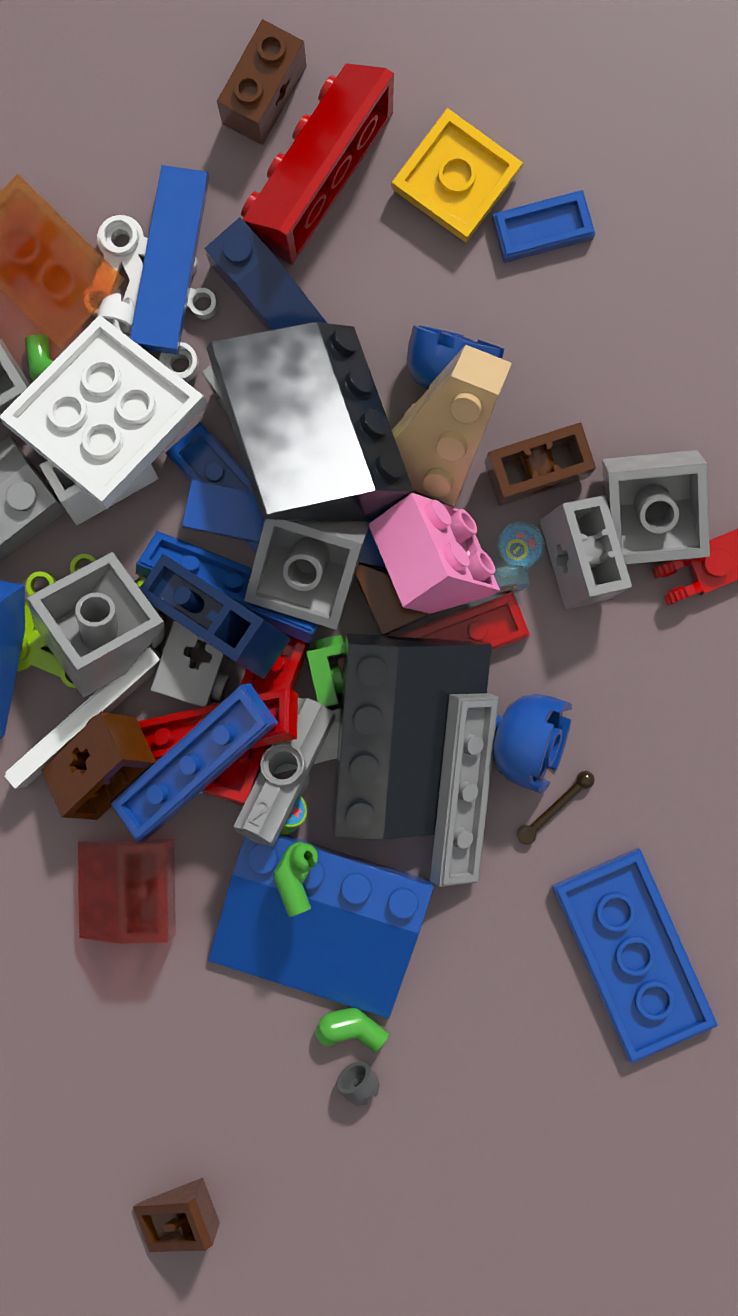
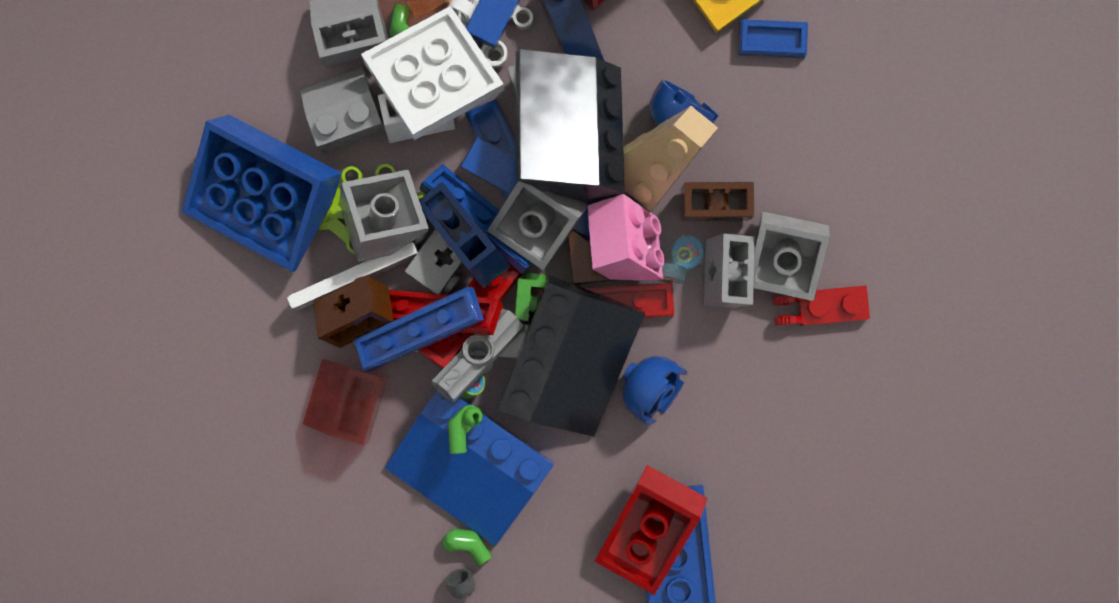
camera: 15 degrees right, 0 degrees up
light grey tile [430,693,499,887] -> none
dark brown hinge [517,771,595,845] -> none
none -> red slope [594,465,708,595]

